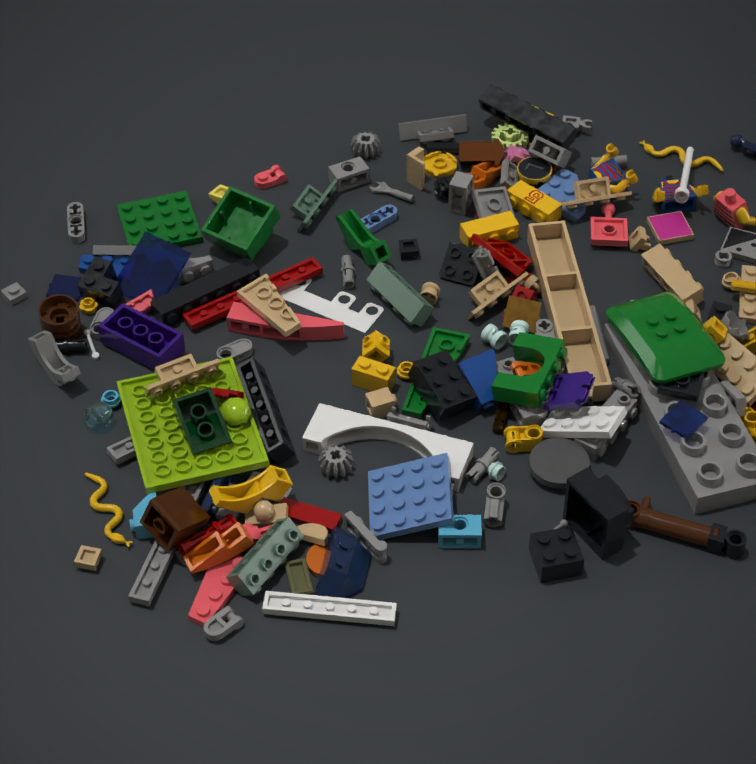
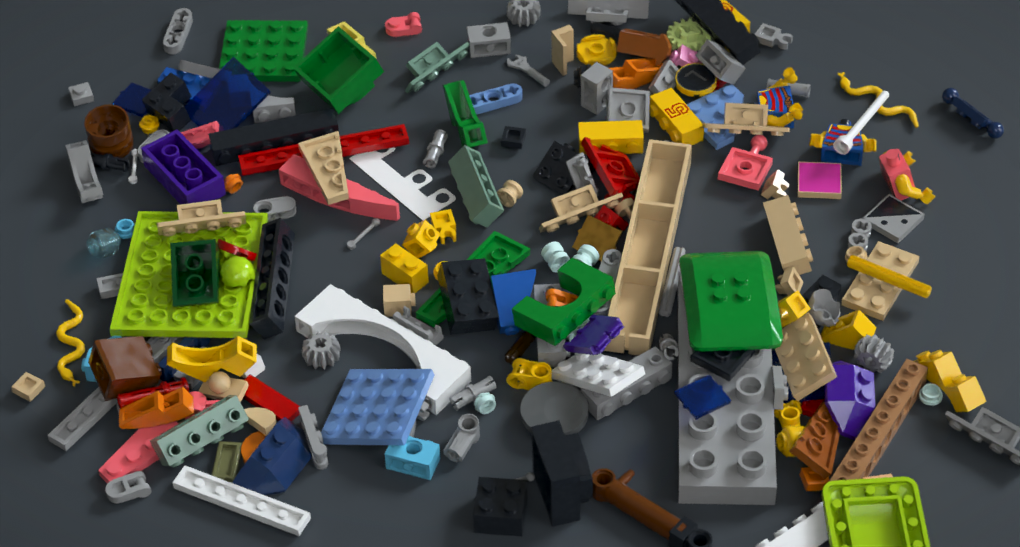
camera: 20 degrees right, 0 degrees up
none -> orange plate [224,174,243,194]
none -> light grey hinge [347,218,380,250]
none -> yellow plate [430,209,456,244]
none -> light grey bush [848,232,868,251]

